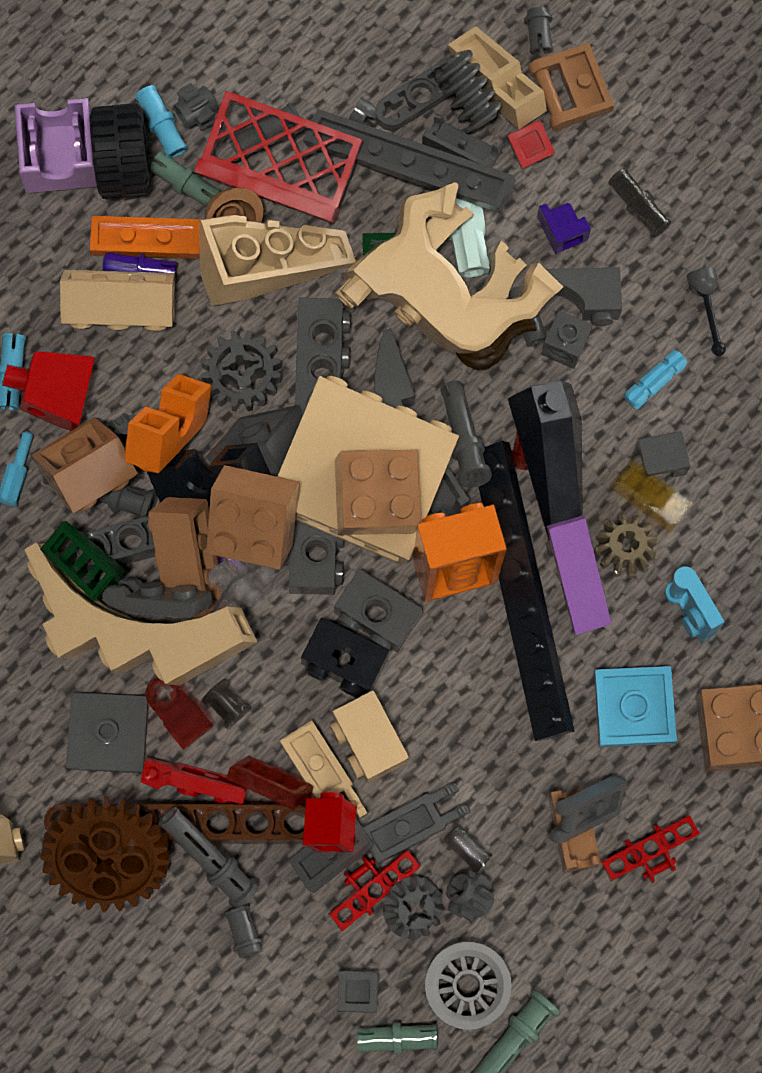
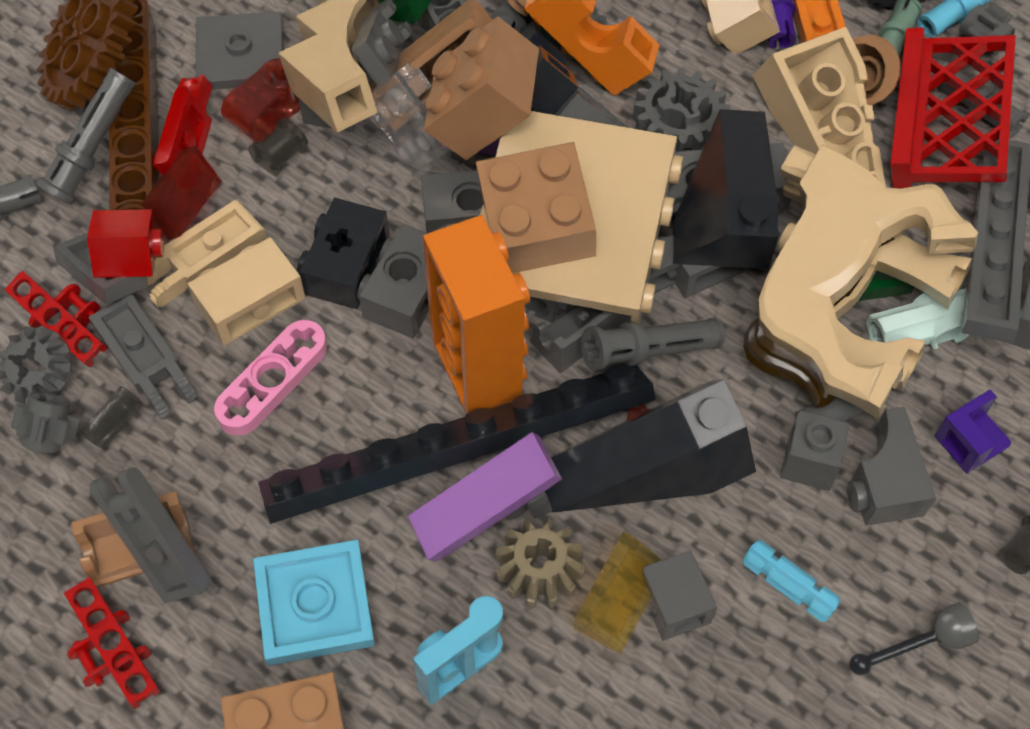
camera: 85 degrees right, 15 degrees down
none -> bright pink beam [214,320,327,436]
none -> black wedge [673,109,779,269]

